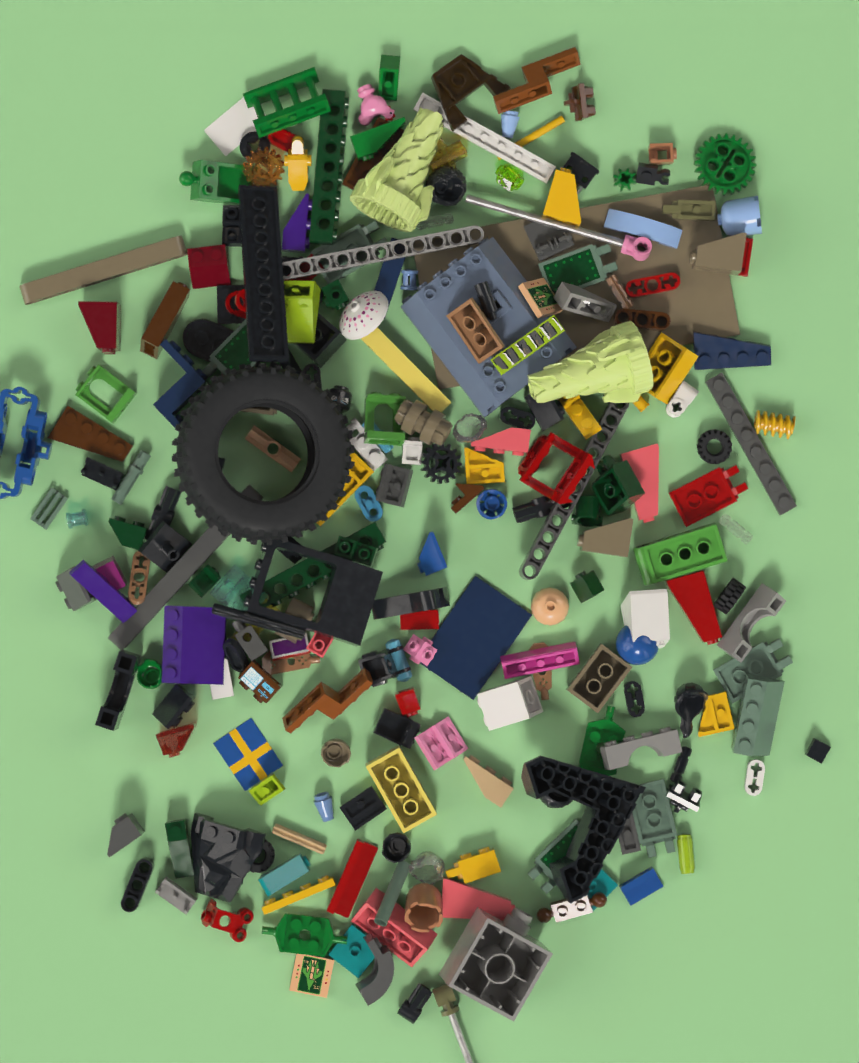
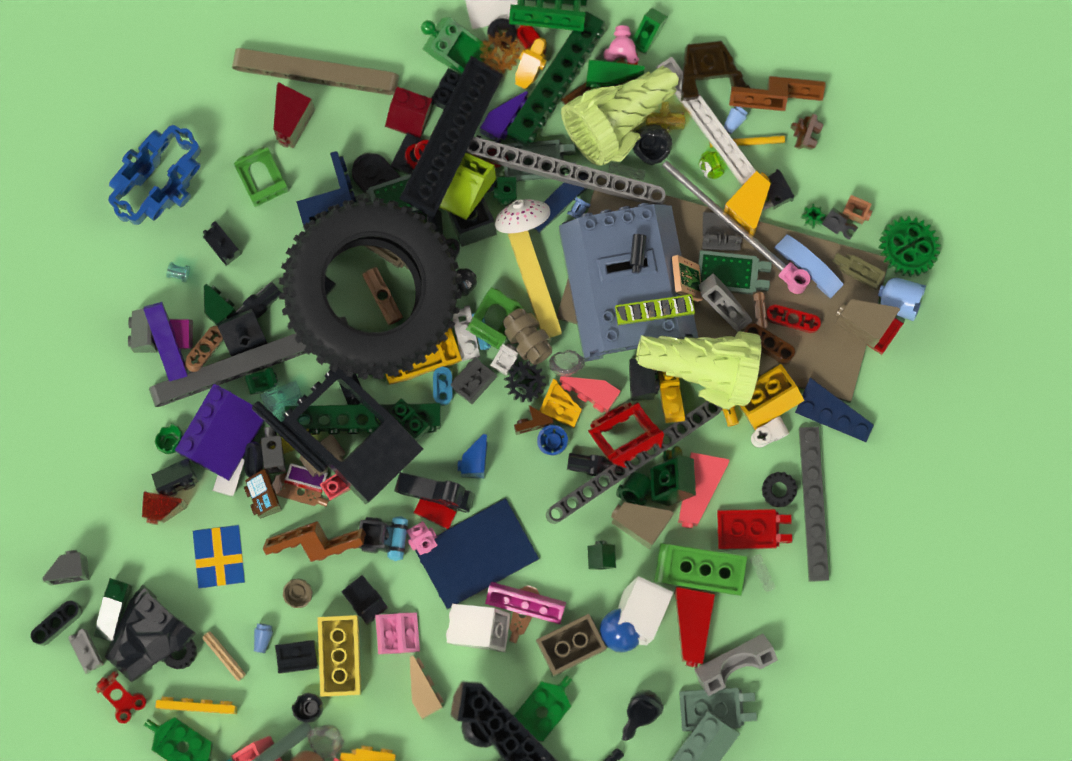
camera: 25 degrees right, 10 degrees down
sand green tile [30,488,68,530] -> none
reddish brown wing [48,406,133,462] -> none
black arch [95,650,142,731] -> none
sand green pin [111,450,151,505] -> none
reddish brown slope [140,281,190,359] -> none
lime slope [249,772,286,806] -> none
teal slope [258,853,311,896] -> none
red panel [327,839,378,918] -> none
red slope [395,687,421,717] -> none
medium nougat slope [446,297,505,364] -> none
black beam [500,407,535,429] -> none
light nougat cylinder [531,587,569,626] -> none
light grey arch [600,727,682,770] -> none
black beam [624,681,645,717] -> none
yellow wing [698,691,735,737] -> none
black tyre [713,578,746,614] -> none
yellow piece [754,410,796,439] -> none

